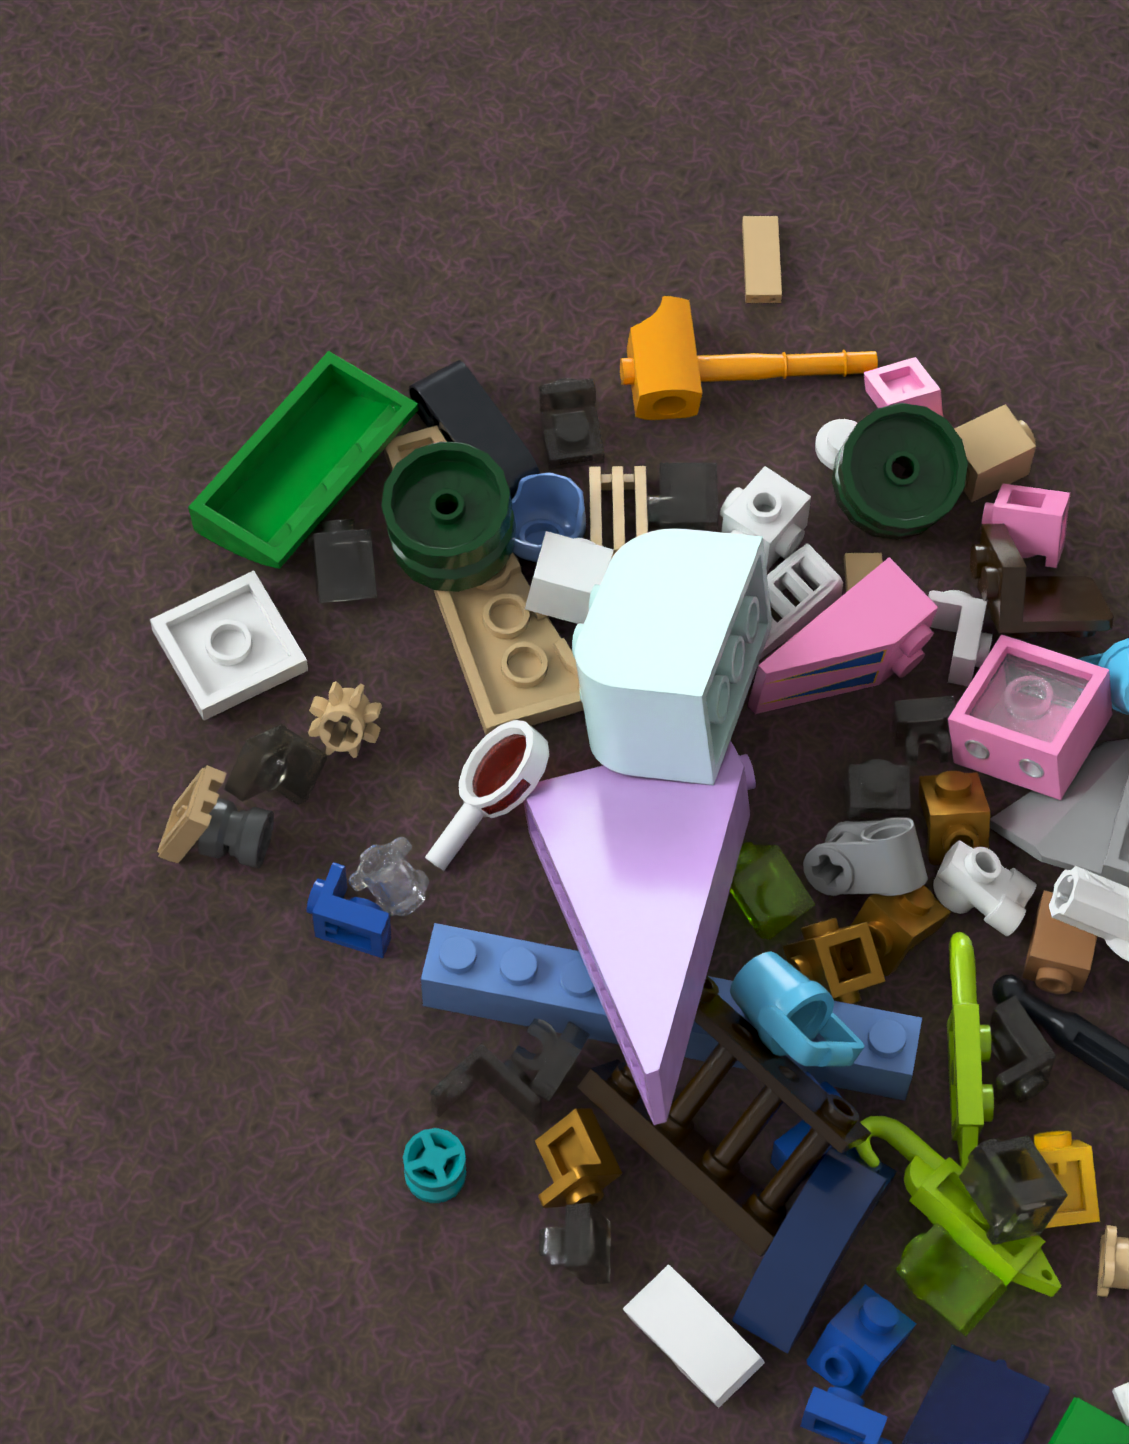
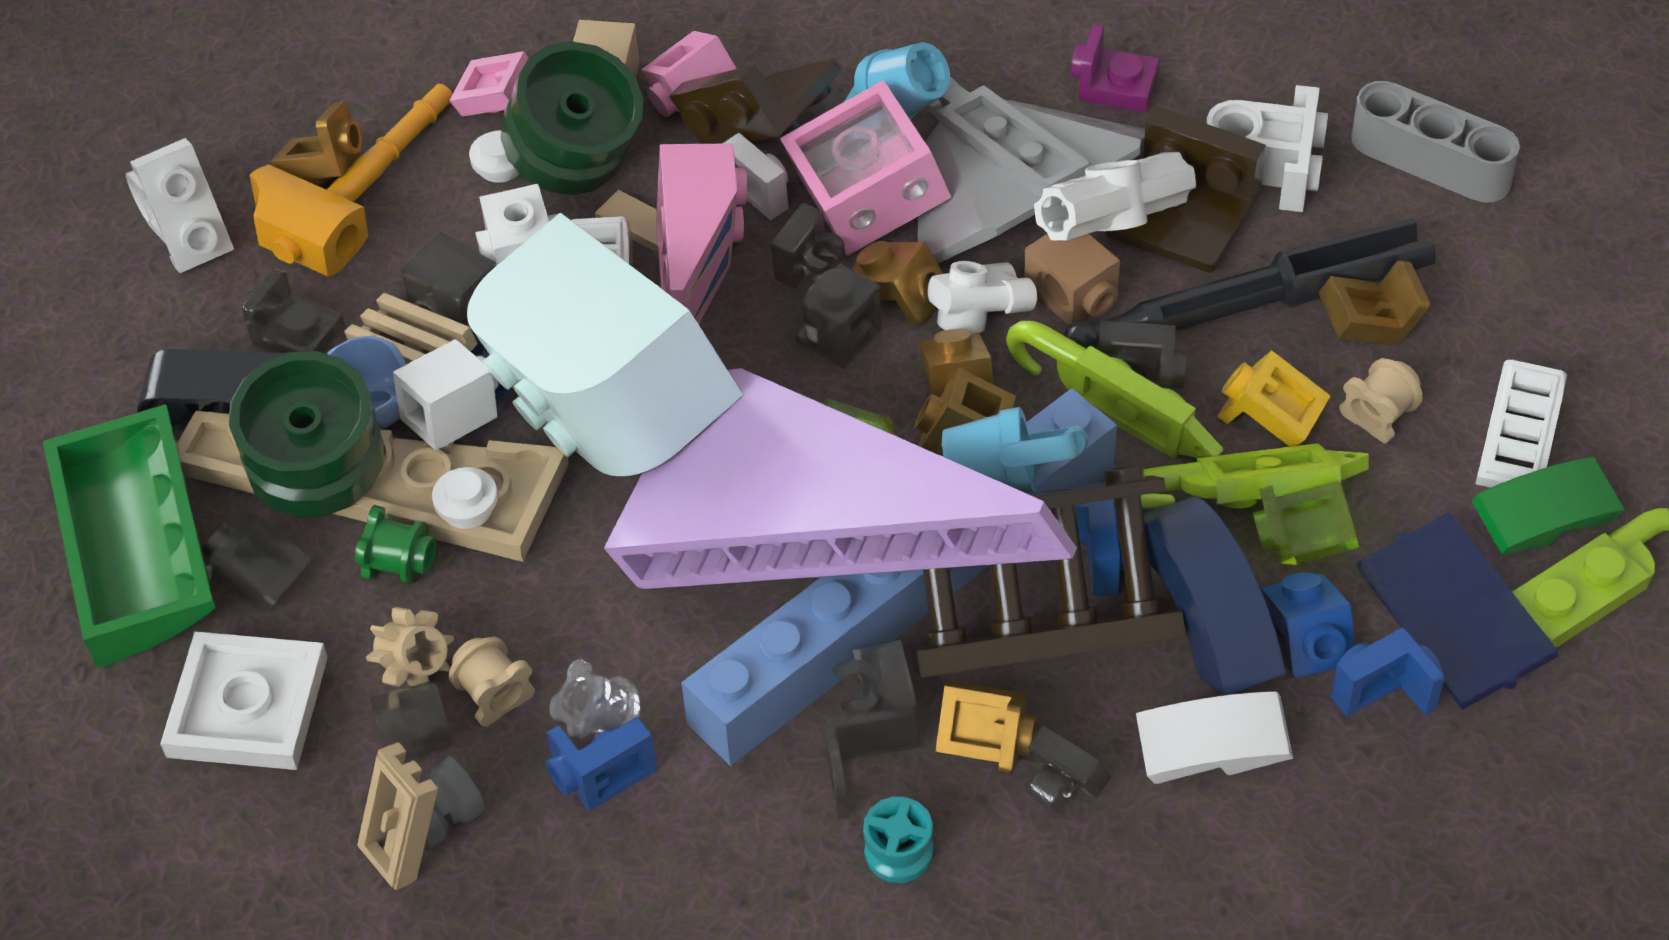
camera: 50 degrees left, 10 degrees down
white piece [425,720,549,871] -> none
tan piece [742,216,782,303] -> none
light grey piece [803,817,928,896] -> none
clear smoke brick [959,1136,1068,1245] -> none
none -> white pin [126,138,234,273]
none -> pearl gold bracket [271,101,362,185]
none -> green brick [355,505,436,584]
none -> white plate [432,467,498,529]
none -> tan brick [449,636,535,727]

